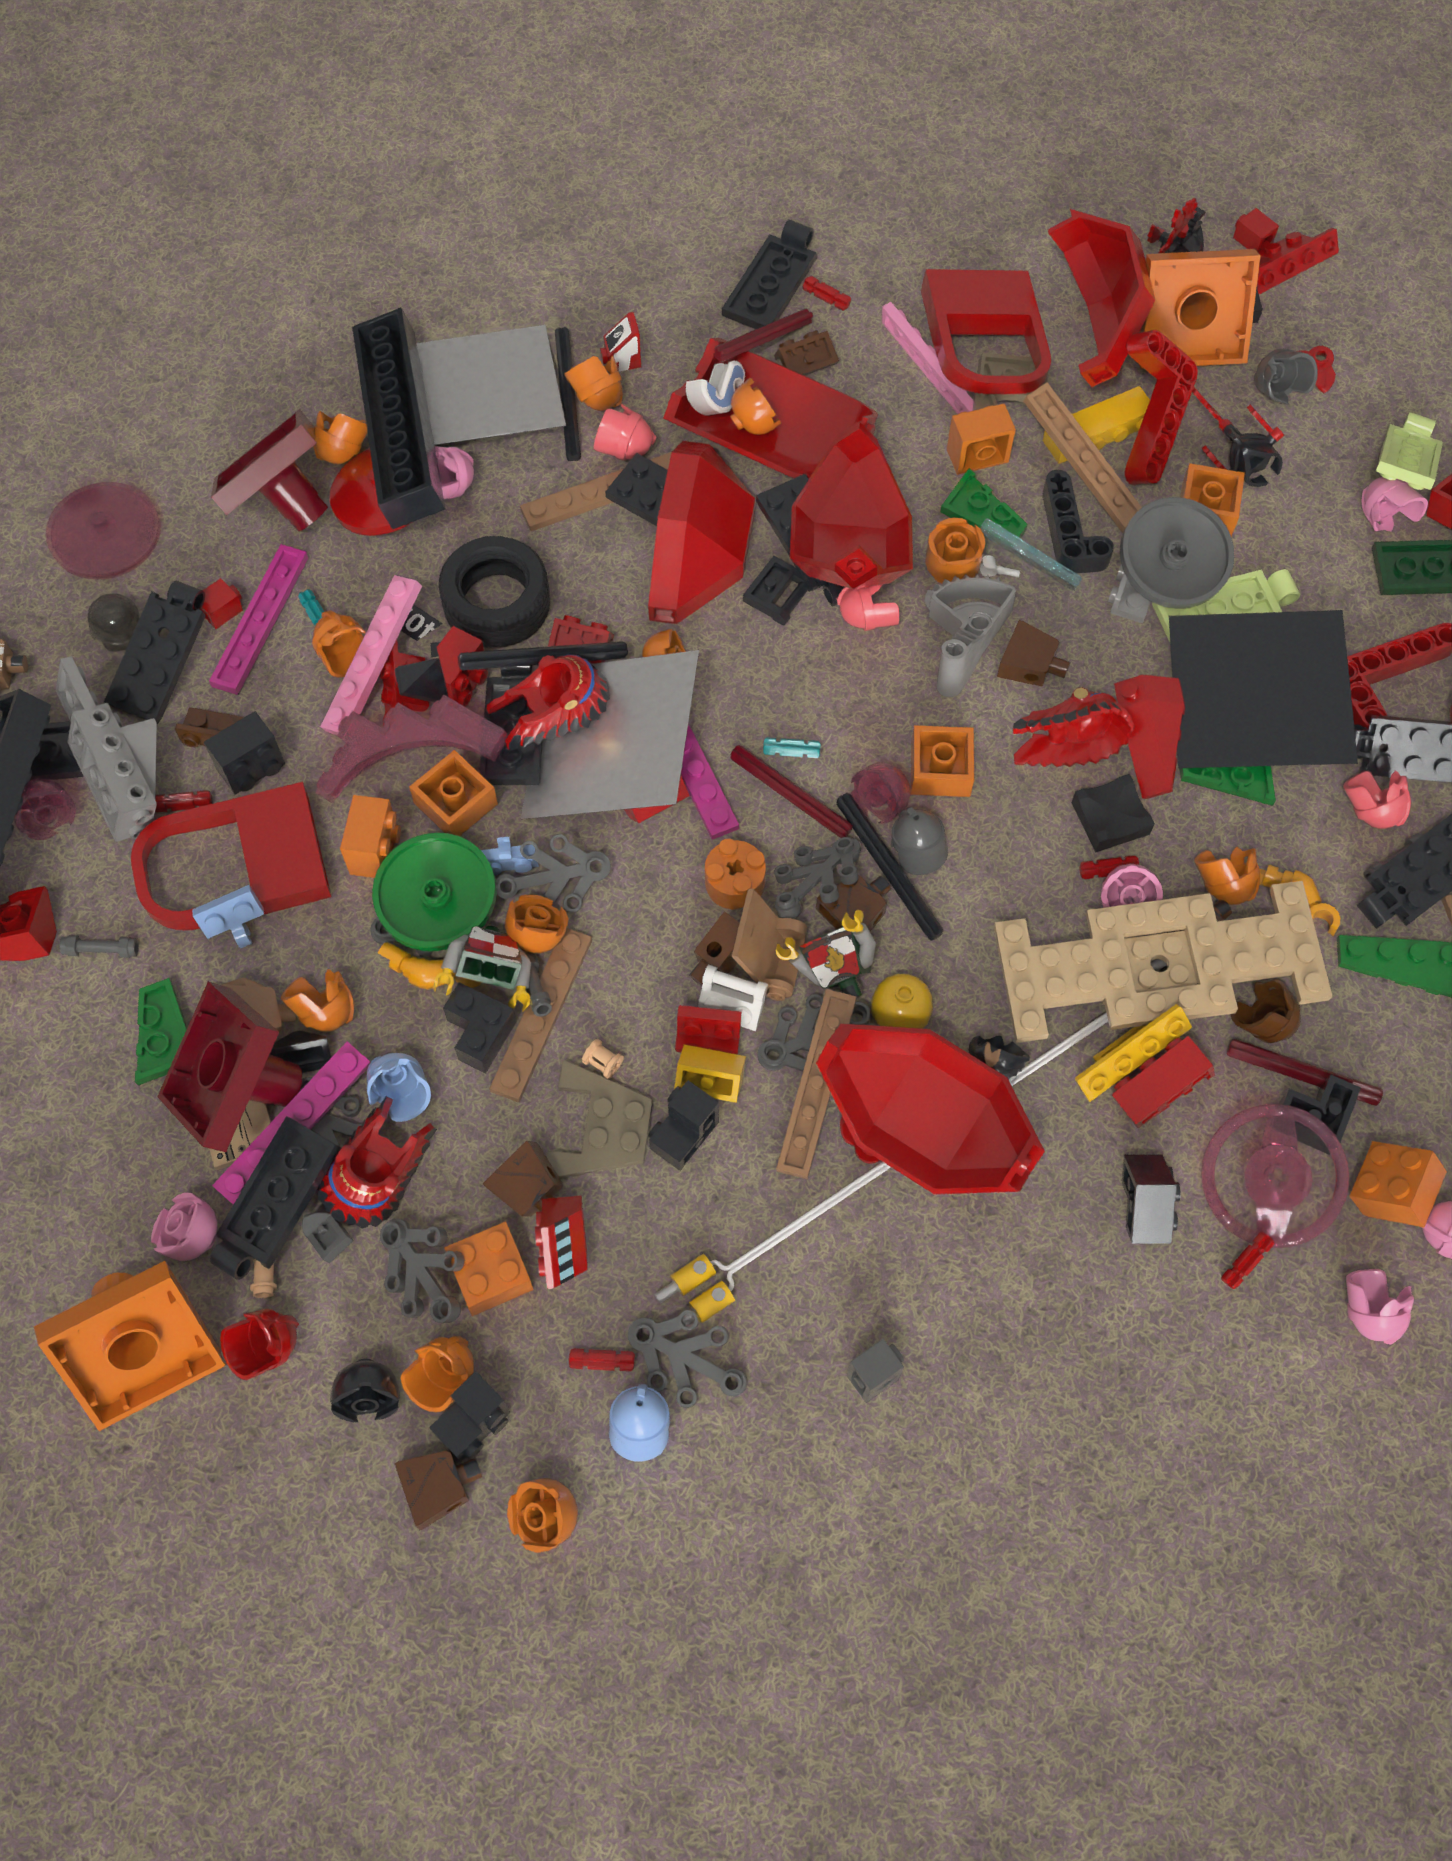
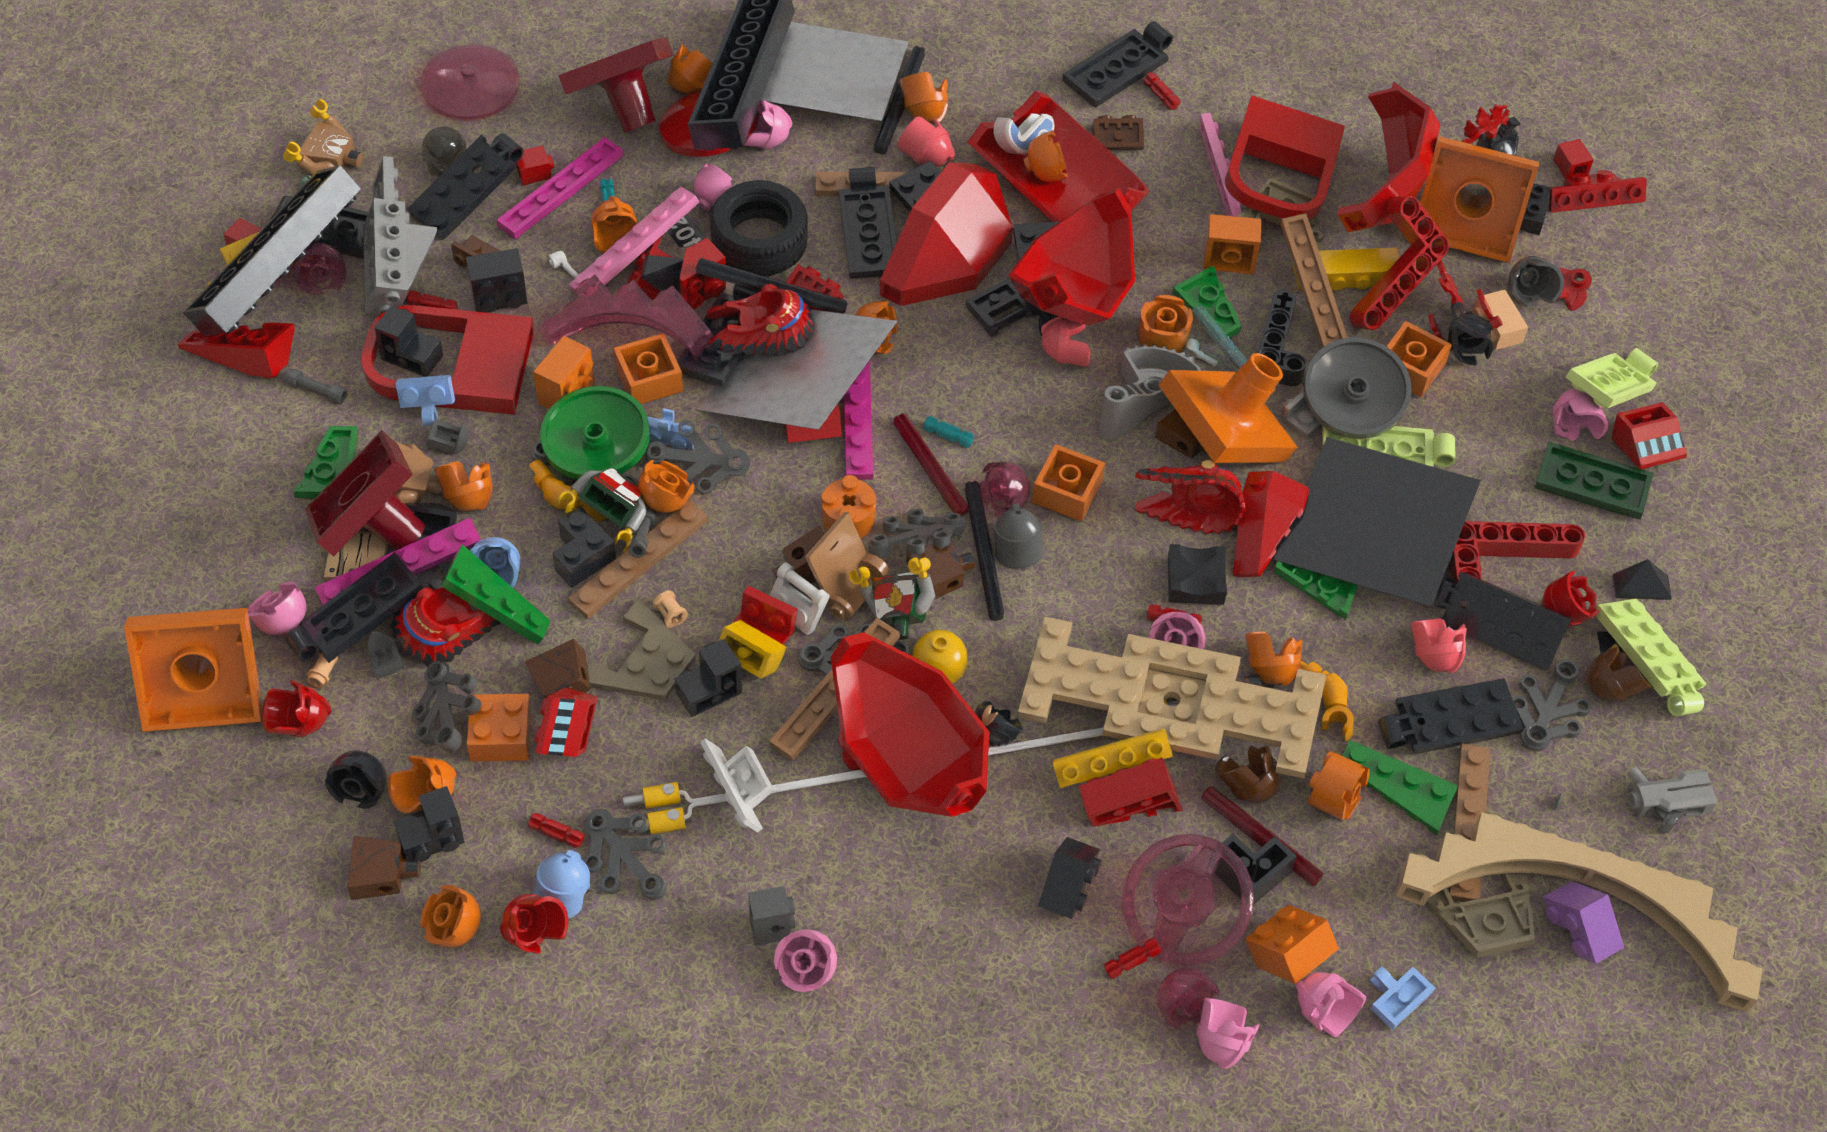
camera: 20 degrees right, 10 degrees down
slope [600,312,641,372] -> none
dark red axle [713,308,813,362] -> none
none -> black brick [374,306,443,377]
none -> dark grey plate [426,420,468,454]
none -> green wing [440,544,551,645]
none -> red helmet [500,894,569,954]
none -> white hand [549,251,579,279]
none -> bright pink cylinder [694,163,733,211]
none -> white bracket [700,738,774,832]
none -> bright pink cylinder [774,929,837,992]
none -> black hinge [838,167,897,279]
none -> clear pink cylinder [1156,967,1220,1030]
none -> orange piece [1158,353,1298,463]
none -> orange brick [1308,751,1370,820]
none -> light nougat brick [1472,290,1528,350]

